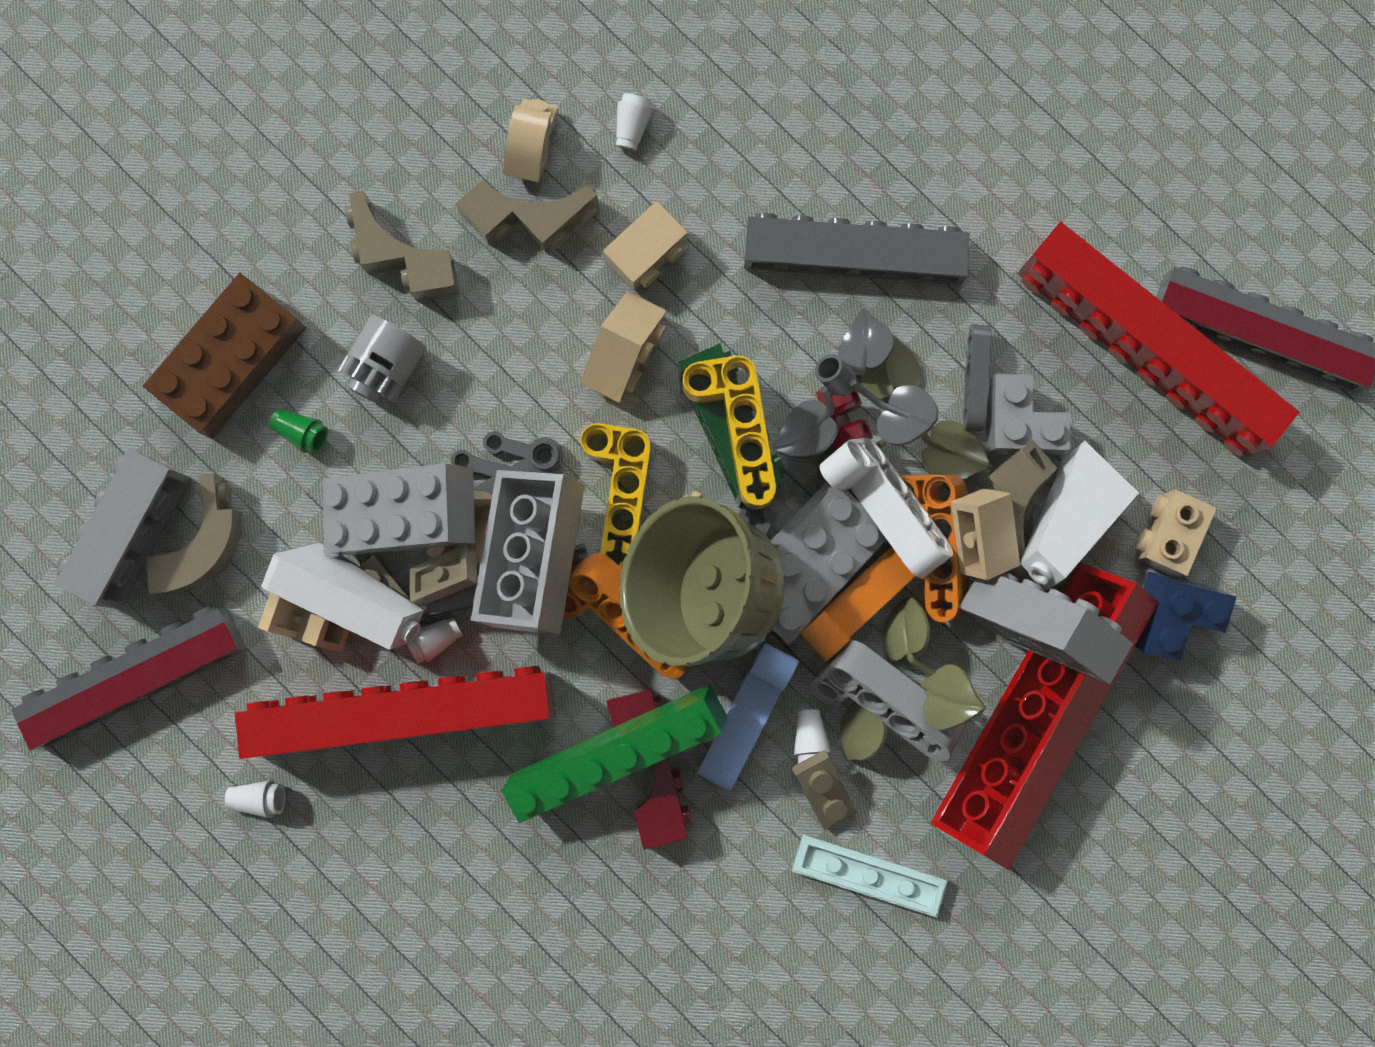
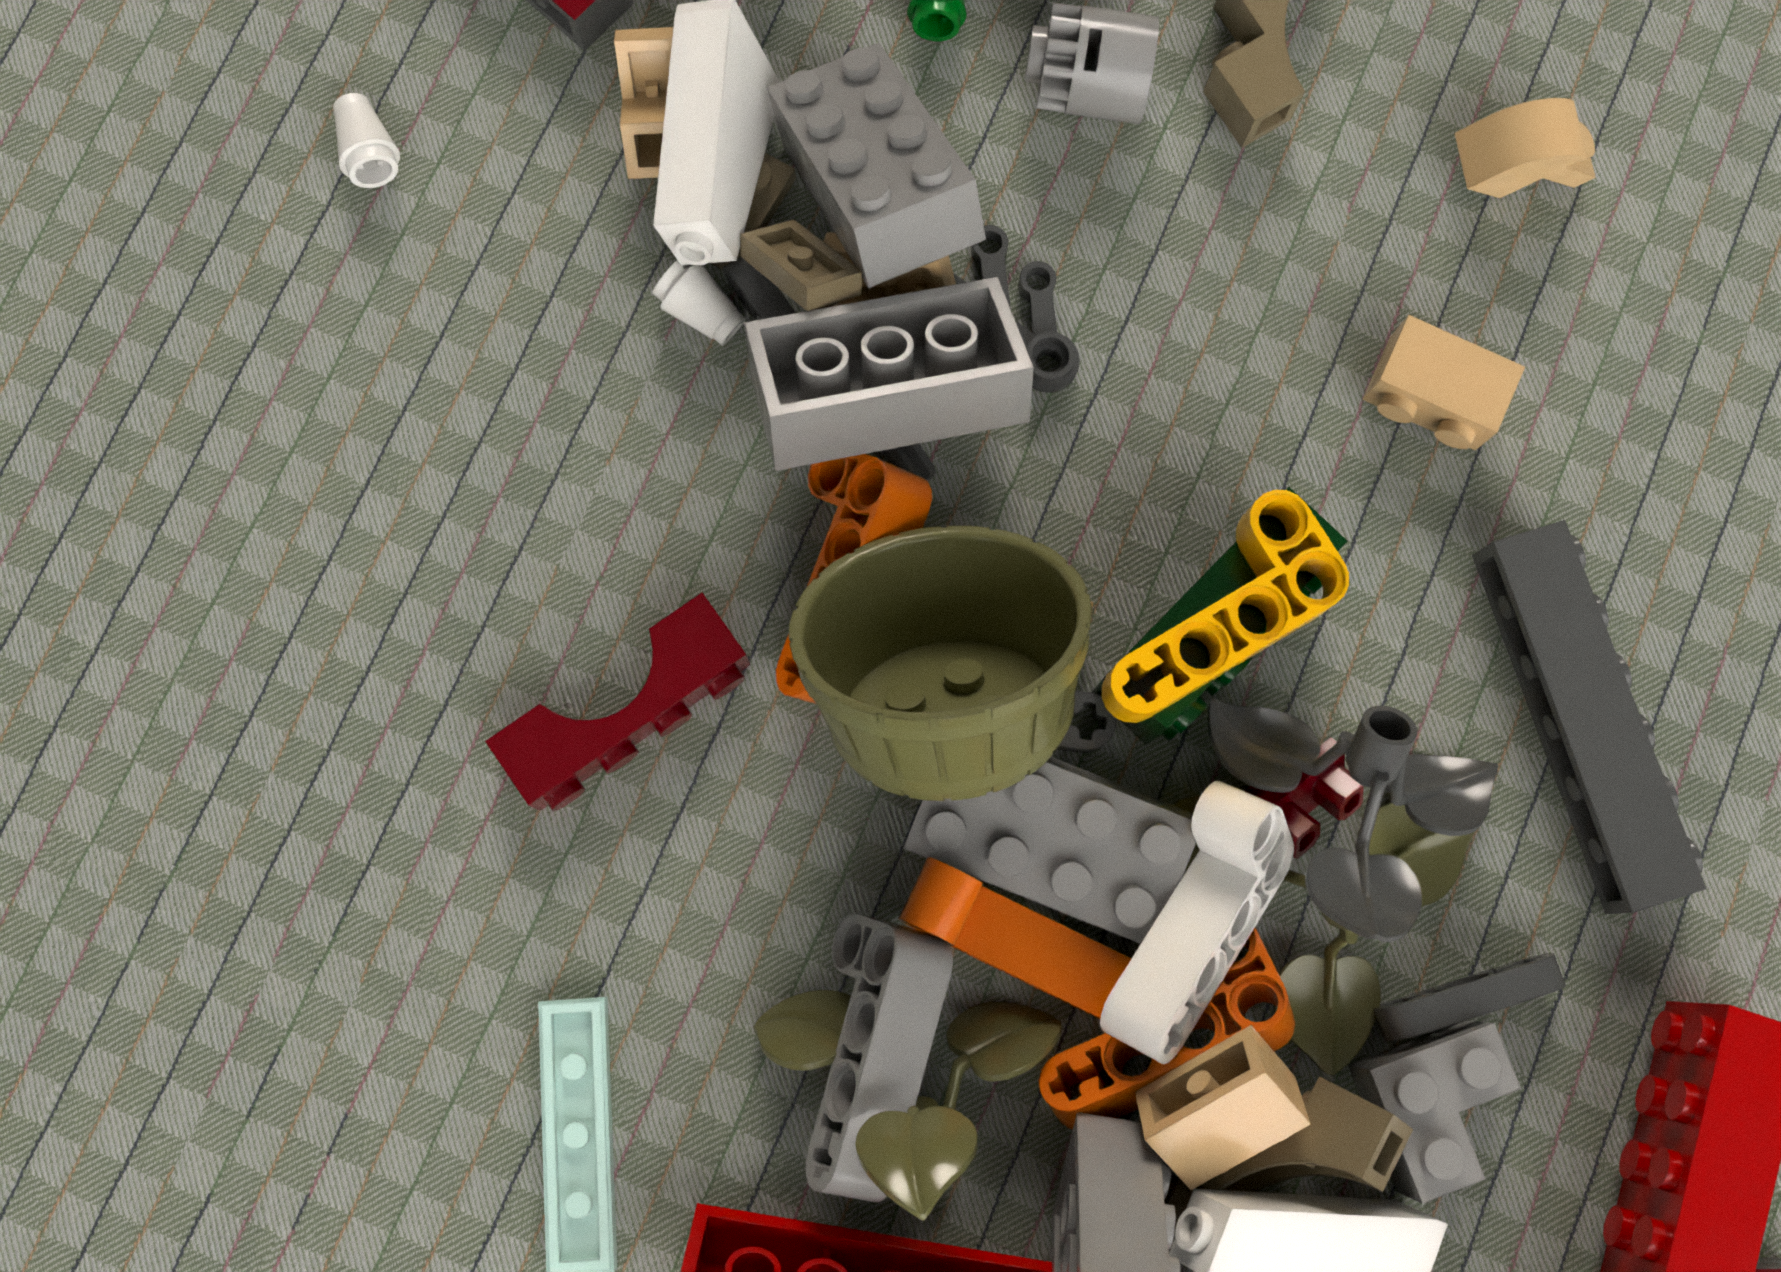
camera: 65 degrees right, 5 degrees down
red brick [234,666,556,759] -> none
dark tan arch [456,180,599,253] -> none
green brick [501,684,728,823] -> none
tan brick [580,291,667,403] -> none
yellow beam [580,423,651,568] -> none
white cone [615,93,653,151] -> none
light blue beam [696,643,799,792] -> none
dark tan plate [791,749,857,830] -> none
white cone [794,710,831,764] -> none

